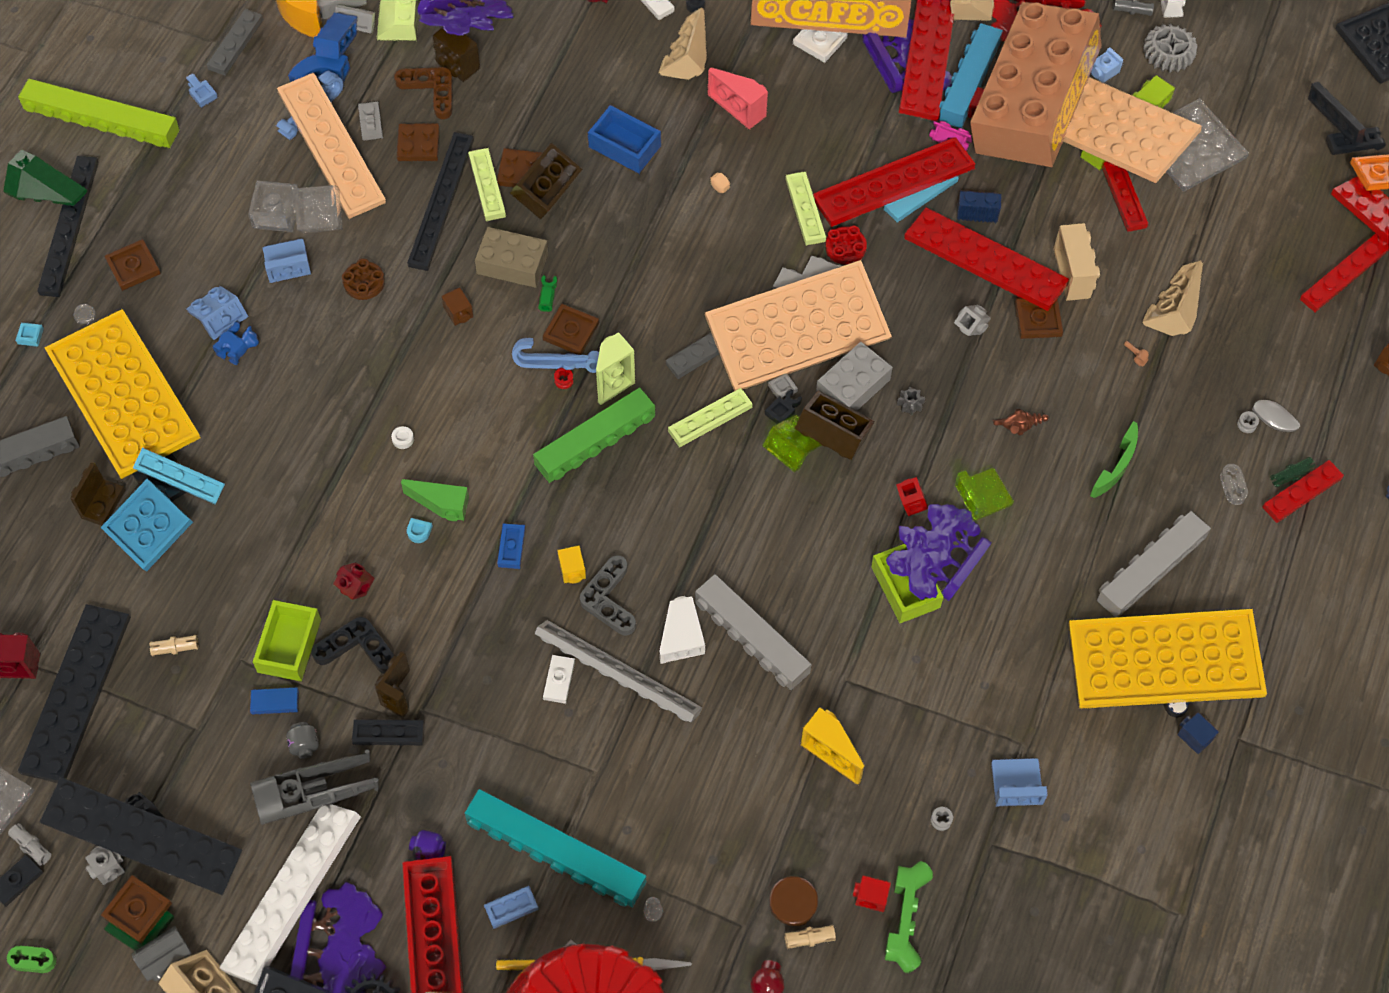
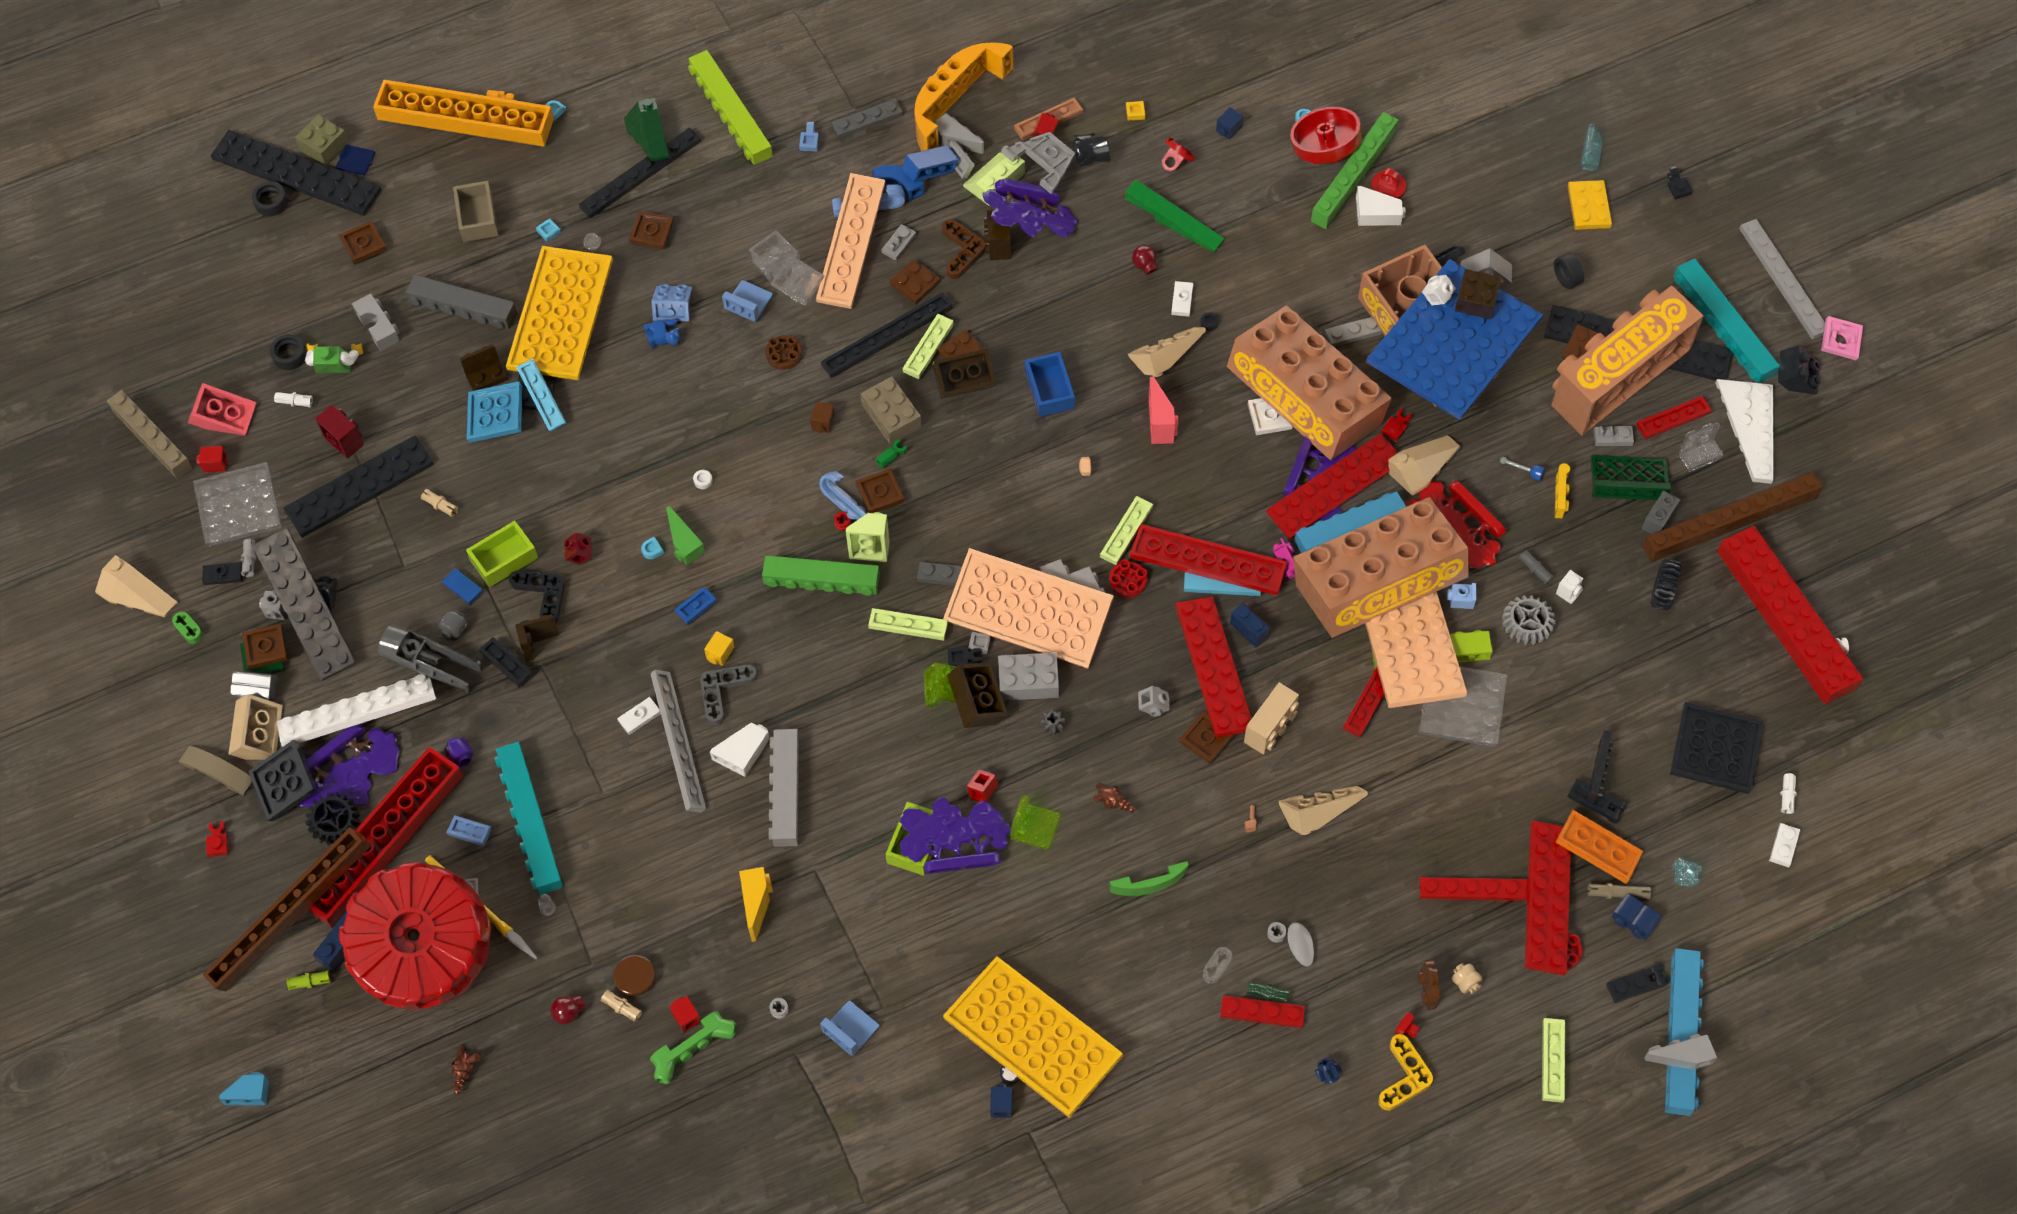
camera: 45 degrees right, 0 degrees up
light grey brick [1097,511,1211,618] -> none

